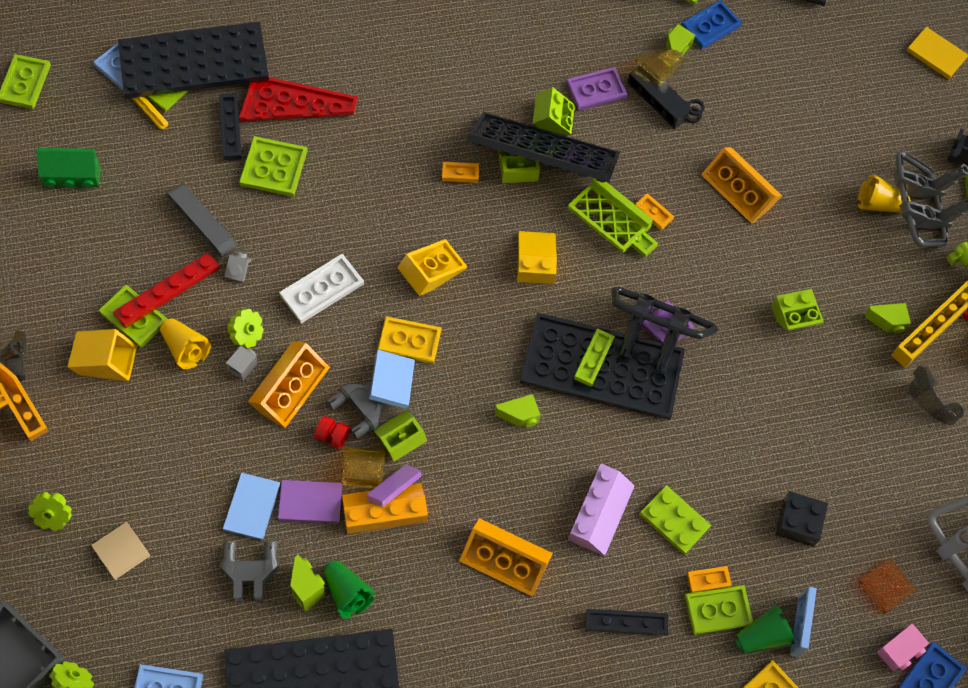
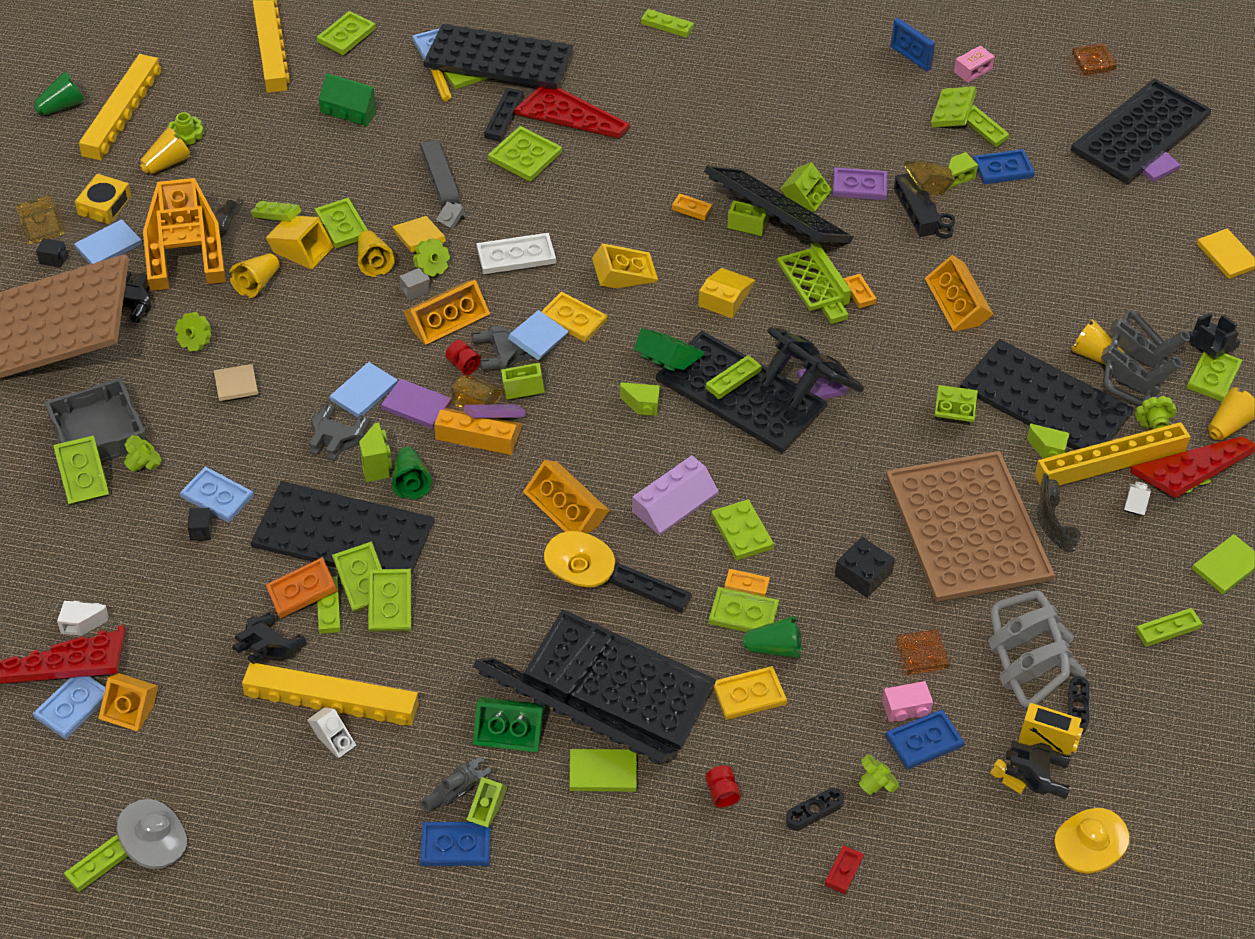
camera: 30 degrees right, 15 degrees down
red plate [113,253,219,329] -> none
light blue tile [790,587,817,658] -> none
none -> yellow cone [229,253,280,298]
none -> lime plate [250,201,302,222]
none -> yellow tile [392,216,446,252]
none -> yellow hat [544,531,615,588]
none -> green slope [634,327,704,371]
none -> medium nougat plate [885,451,1055,602]
none -> black plate [960,339,1134,450]

